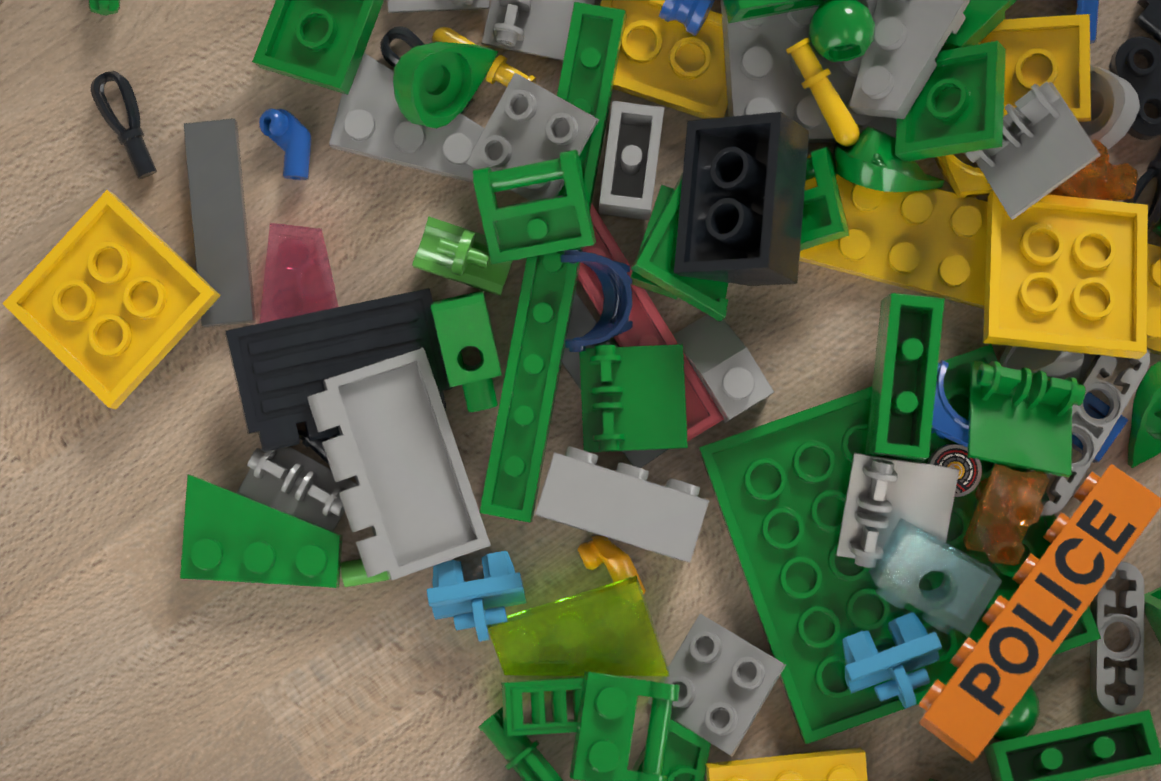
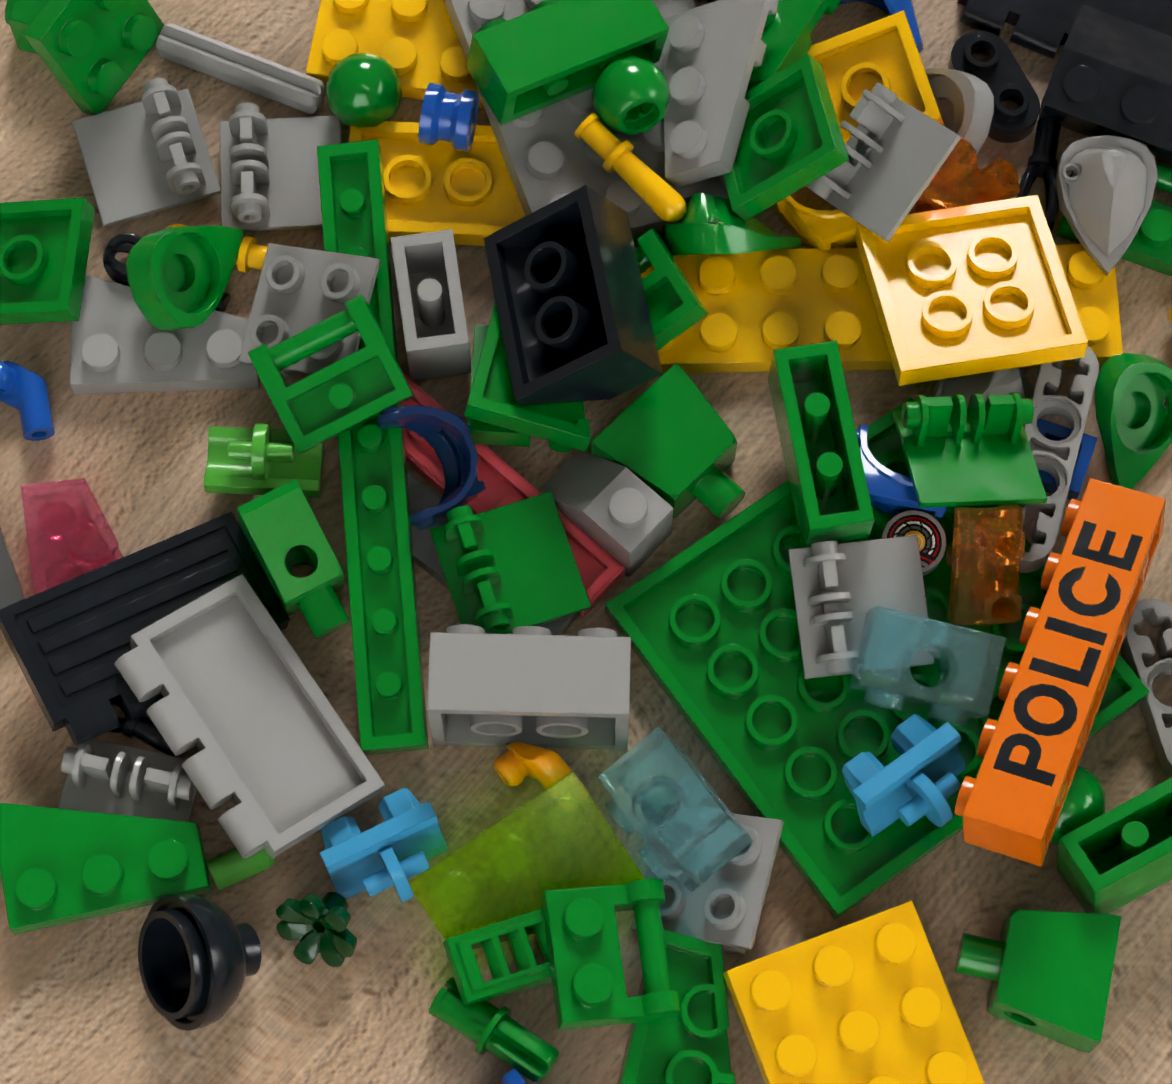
camera: 15 degrees left, 15 degrees down
none -> black piece [138,894,262,1031]
none -> dark green plant [276,892,357,967]
none -> green torso [591,363,746,520]
none -> clear light blue brick [598,726,753,892]

